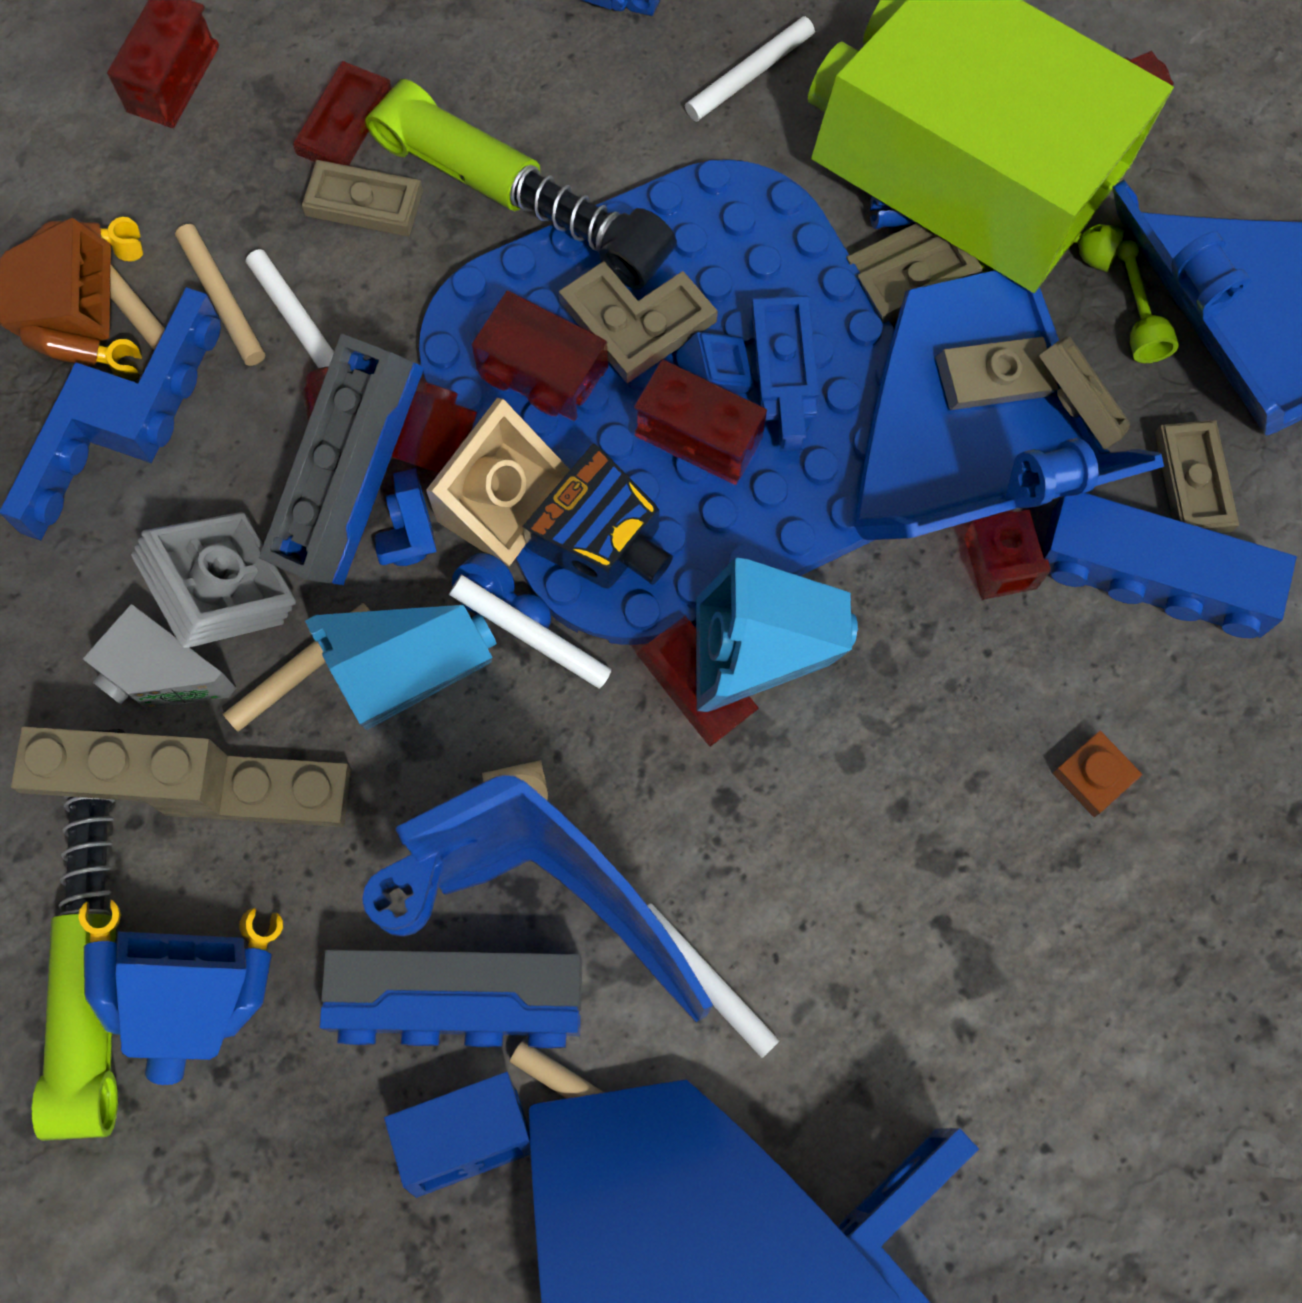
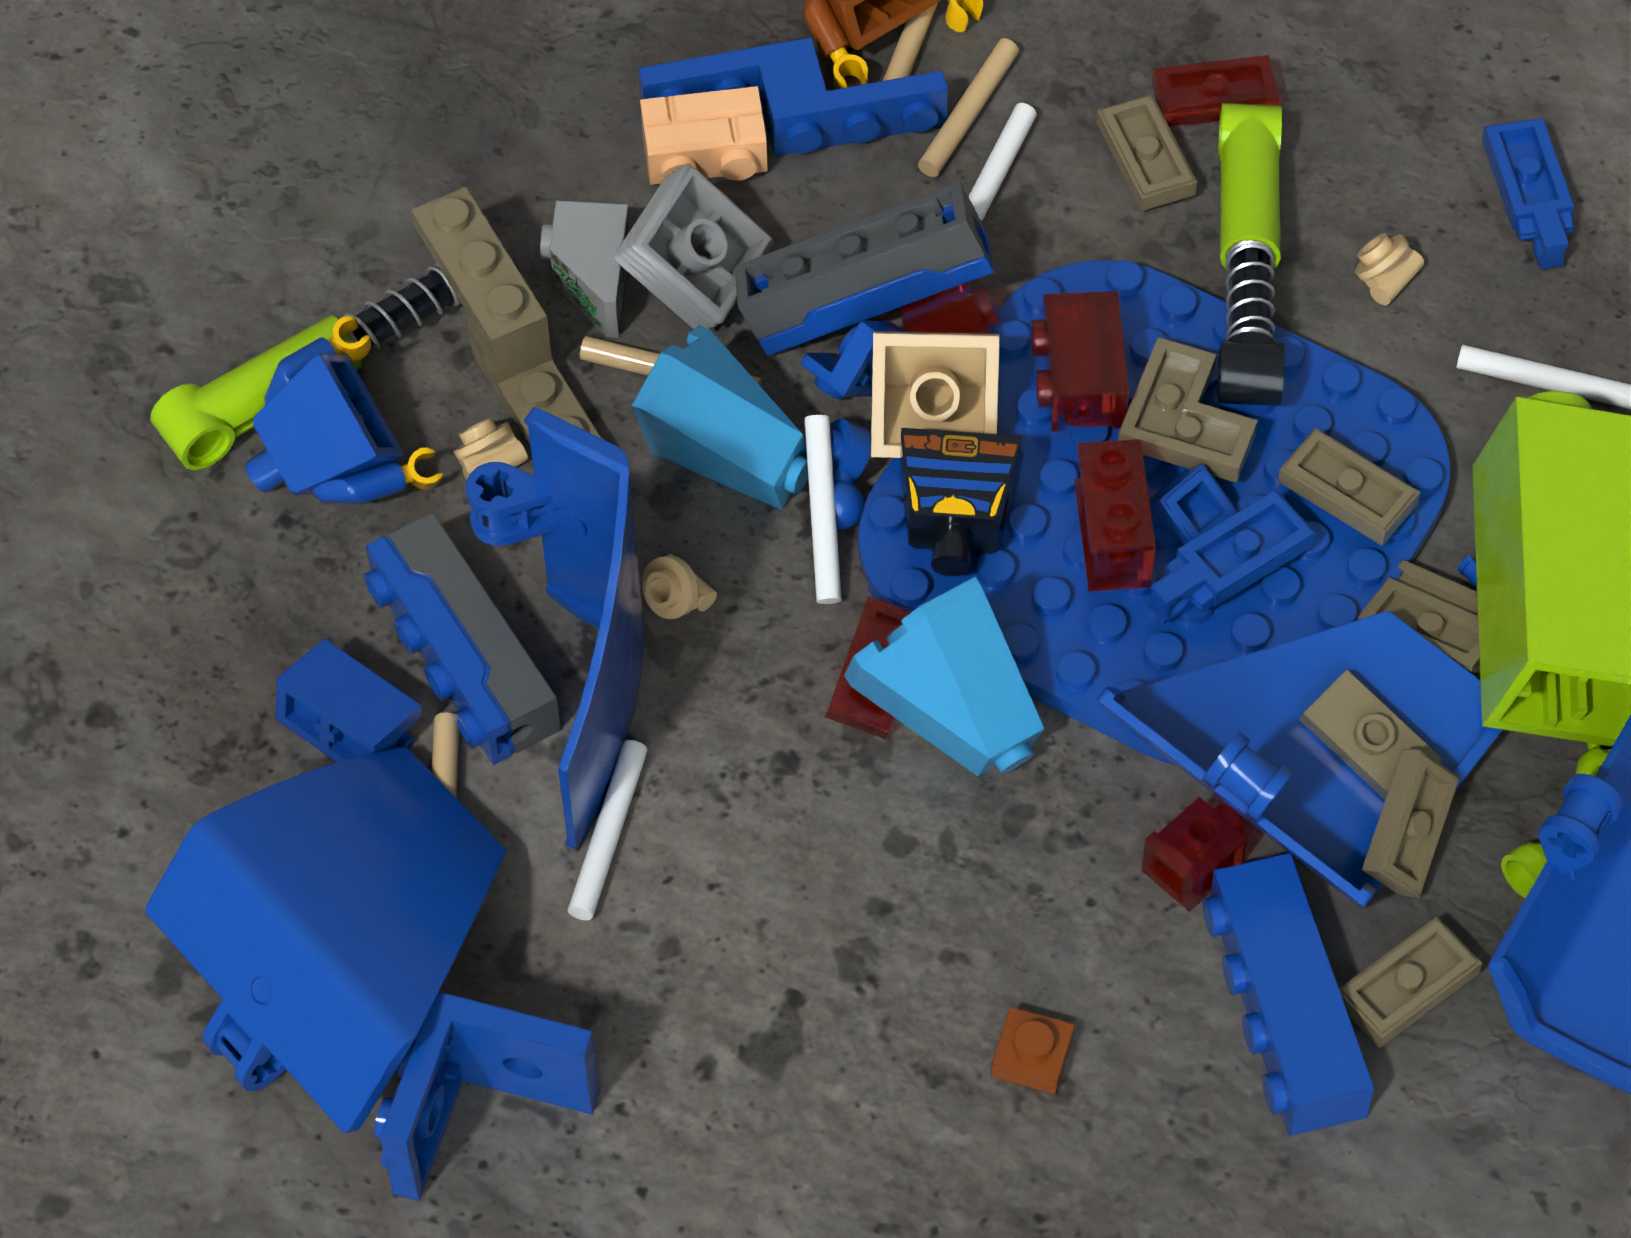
camera: 60 degrees right, 15 degrees down
none -> tan plate [453,417,528,480]
none -> light nougat brick [640,86,768,185]
none -> dark tan plate [1278,428,1420,546]
none -> tan plate [1355,233,1424,306]

